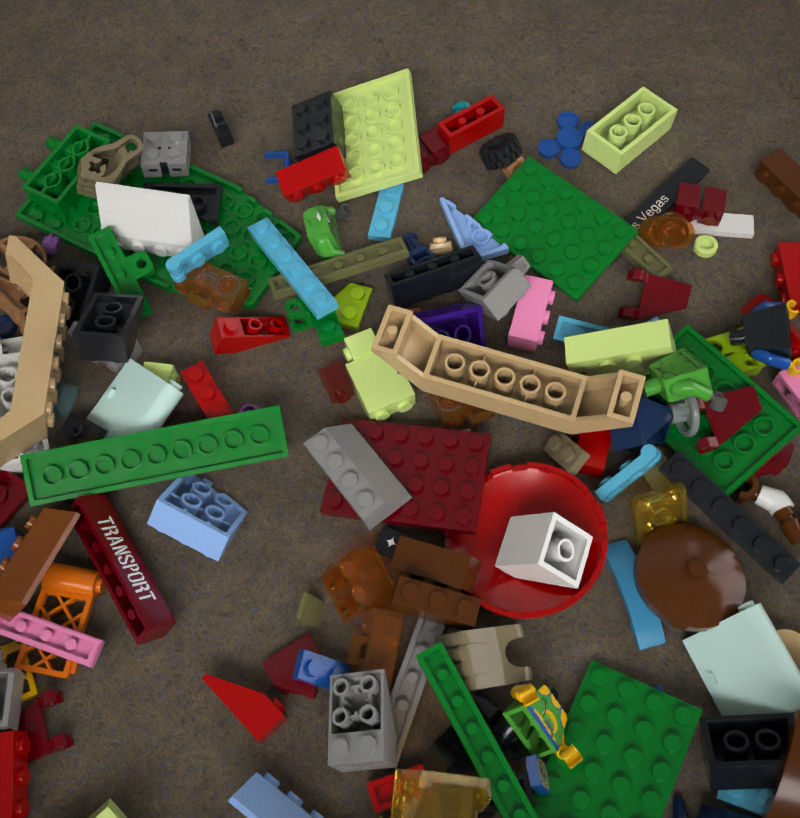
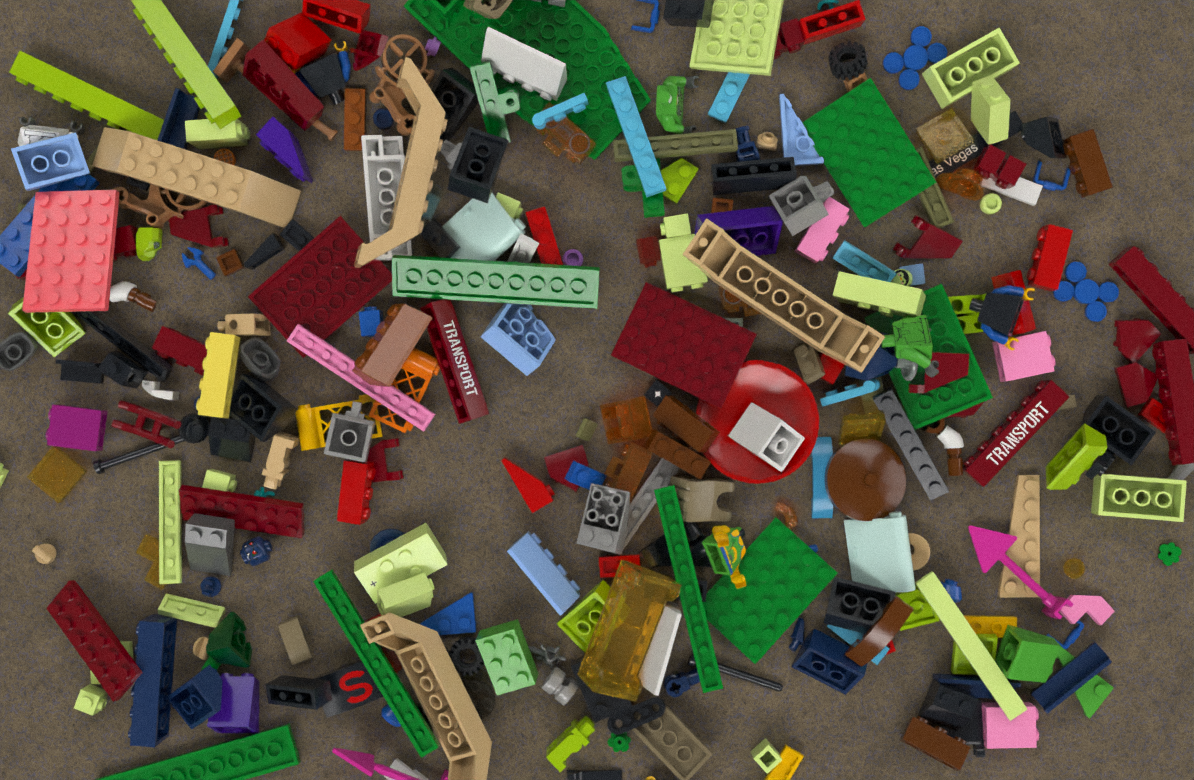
camera: 10 degrees right, 25 degrees up
black wing [143,182,224,226] -> none
red slope [209,316,290,354] -> none
red brick [275,146,351,203] -> none
light grey slope [304,424,412,531] -> none
blue tile [526,754,551,796] -> none
none -> white plate [507,233,539,263]
none -> clear orange arm [774,501,798,530]
none -> clear yellow plate [915,108,974,164]
none -> yellowish green brick [971,75,1010,145]
none -> black slope [1021,117,1067,159]
none -> blue piece [1033,161,1071,191]

